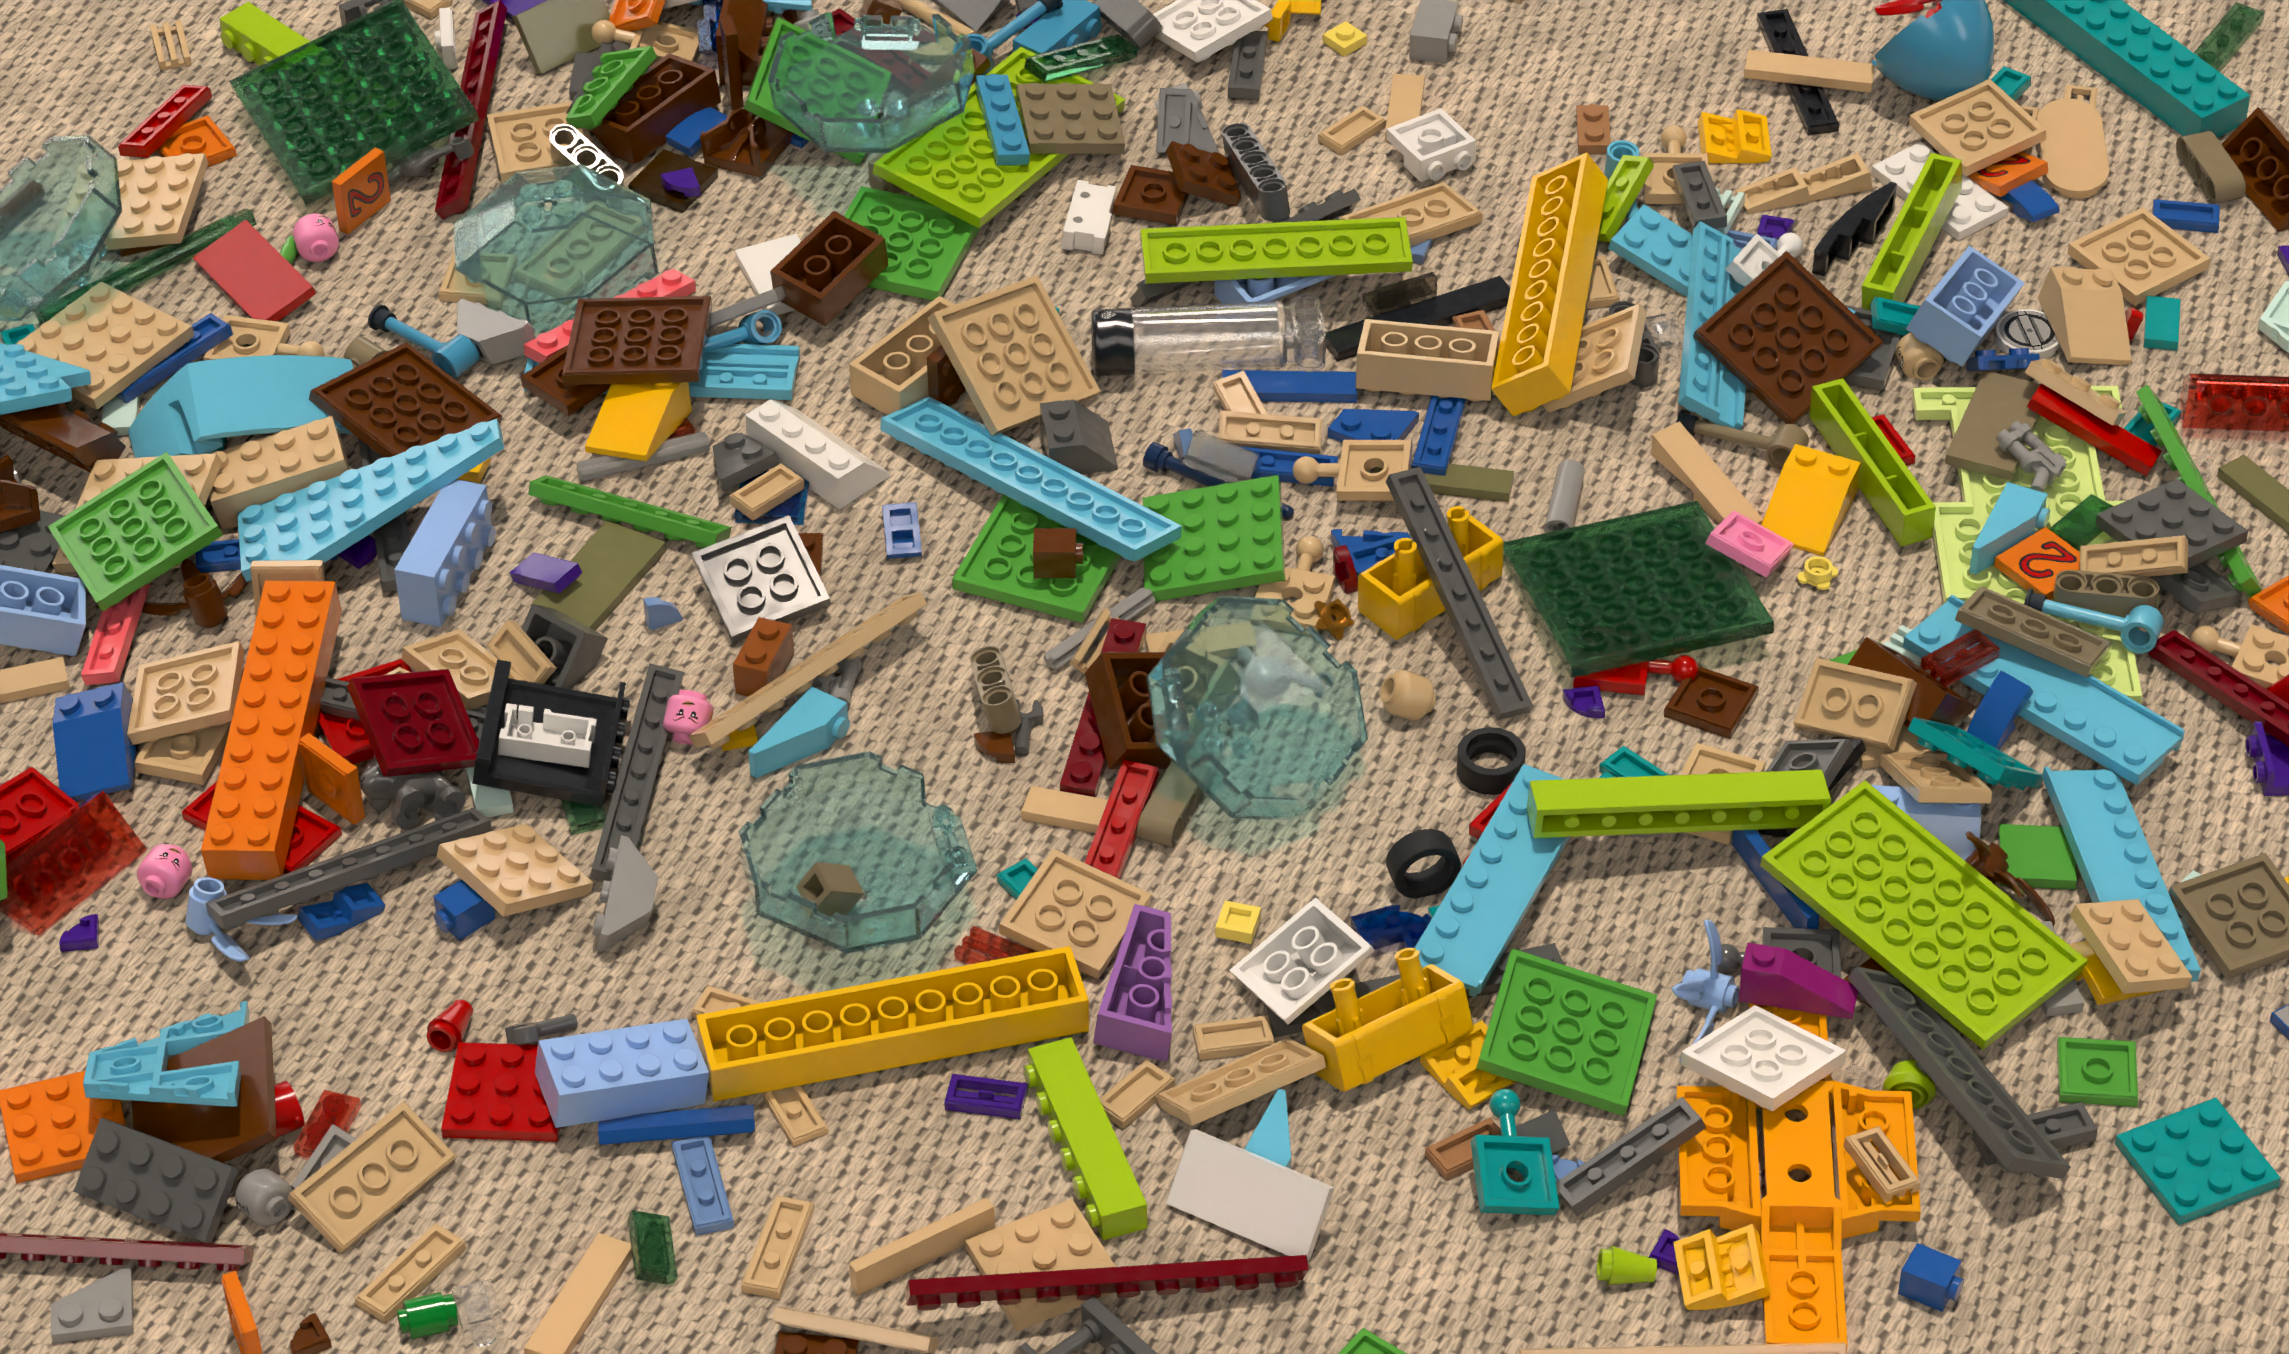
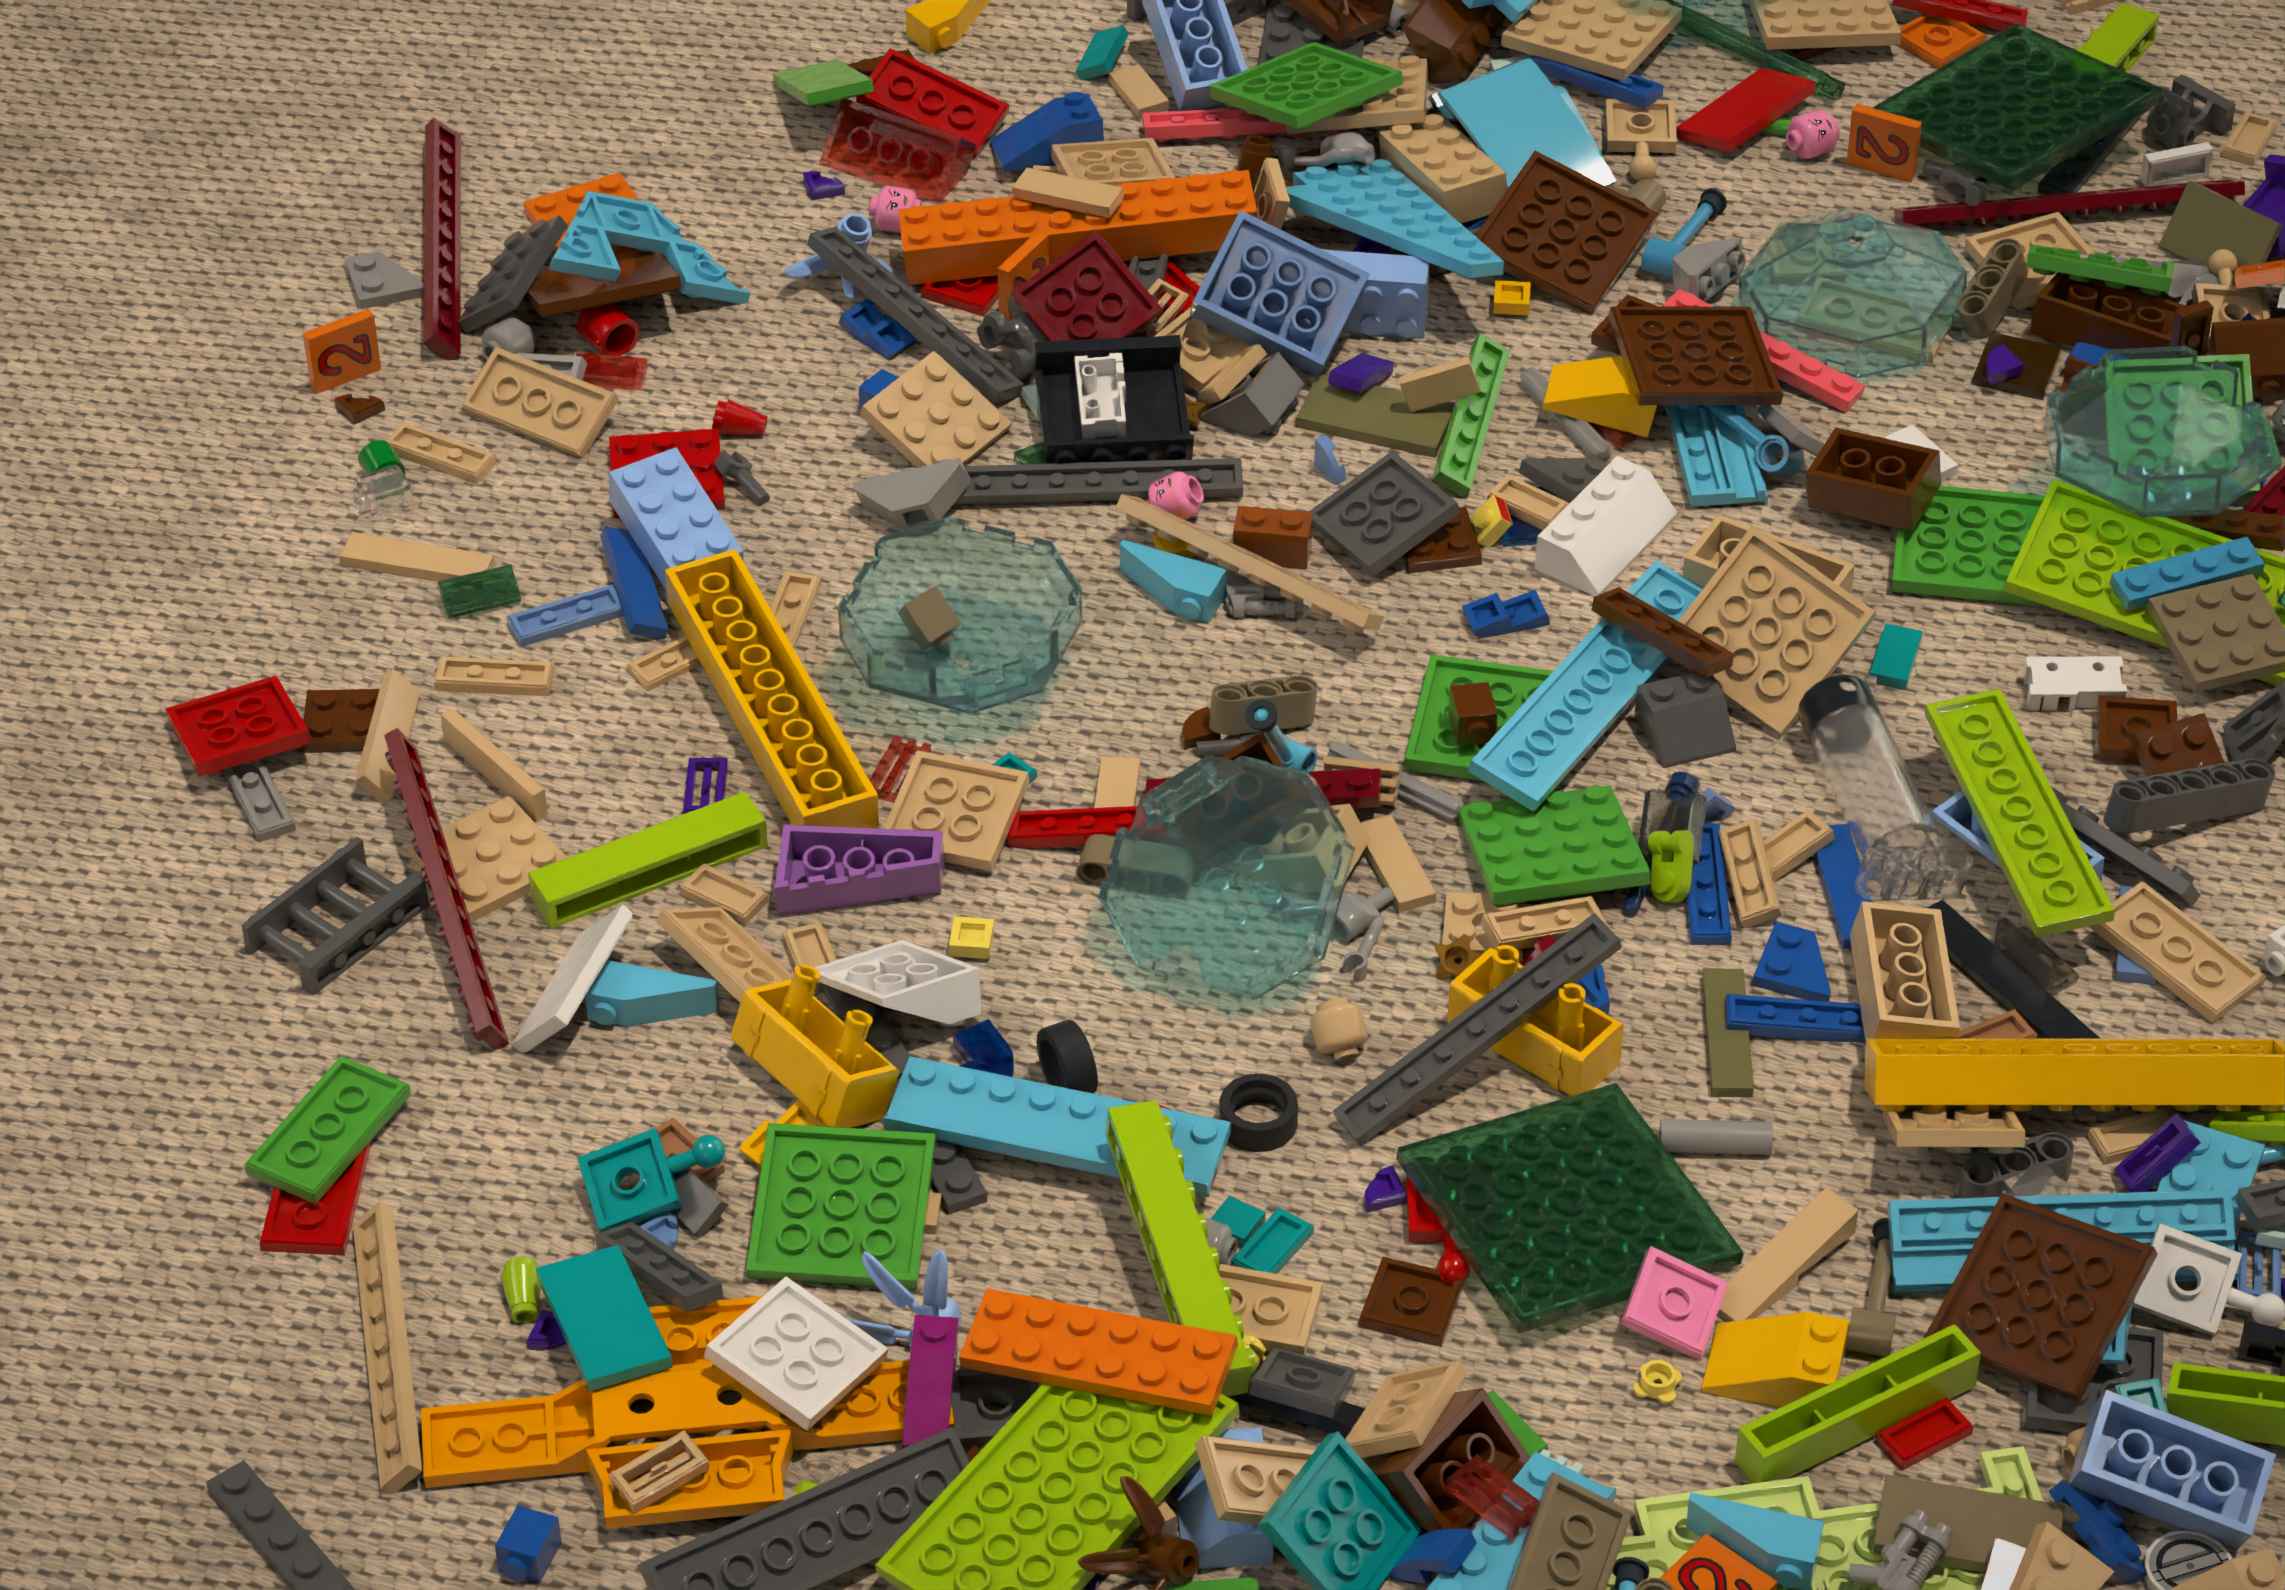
camera: 80 degrees right, 0 degrees up
tan plate [1293,440,1413,501] -> none
yellow slope [1673,1224,1771,1310] -> none
none -> teal tile [536,1245,673,1391]
none -> orange plate [959,1288,1238,1416]
none -> tan tile [1012,167,1124,218]
none -> medium blue slope [1190,210,1370,377]
none -> medium azure piece [1245,699,1317,773]
none -> light grey piece [1277,132,1375,168]
none -> tan tile [1399,356,1481,412]
none -> light yellow plate [1470,494,1513,547]
none -> tan tile [1481,896,1608,951]
none -> reddish brown plate [1591,587,1734,678]
none -> lime plate [1648,830,1694,904]
none -> dark purple tile [2114,1114,2201,1193]

